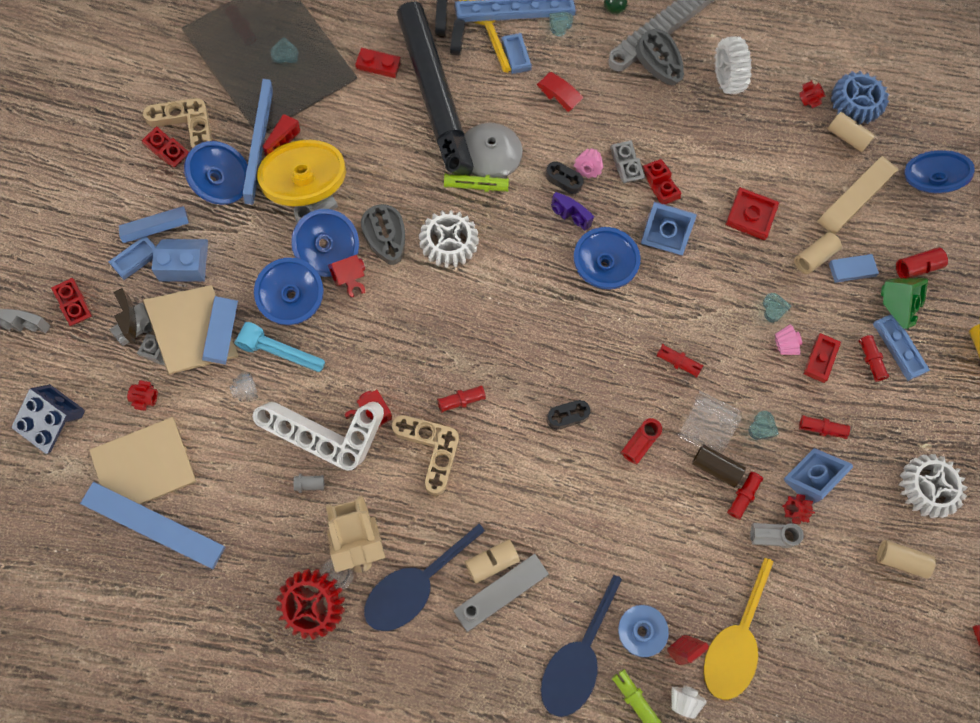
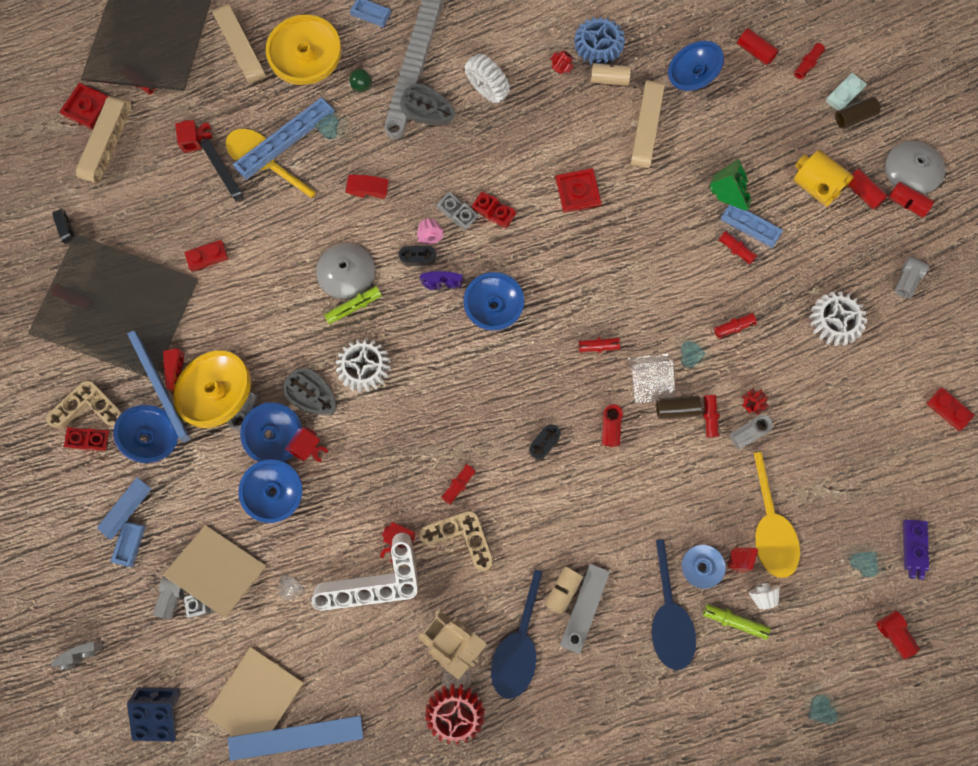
camera: 20 degrees left, 5 degrees up
red slope [51,278,93,327] -> none
dark brown slope [114,288,137,343] -> none
red gear [127,380,158,411] -> none
medium blue slope [152,239,208,282] -> none
medium blue tile [202,296,238,364] -> none
medium azure axle [234,322,325,372] -> none
clear light blue tile [270,37,299,63] -> none
light grey pin [294,474,324,493] -> none
black piece [397,1,473,176] -> none
black beam [450,19,465,56] -> none
medium blue tile [501,33,532,74] -> none
medium blue slope [641,202,697,256] -> none
clear light blue tile [763,293,792,323] -> none
bright pink piece [775,325,802,355] -> none
medium blue slope [784,448,853,505] -> none
tan pin [794,232,842,274] -> none
red plate [803,333,841,383] -> none
medium blue tile [829,254,879,283] -> none
tan pin [877,540,936,579] -> none
red pin [896,247,948,278] -> none

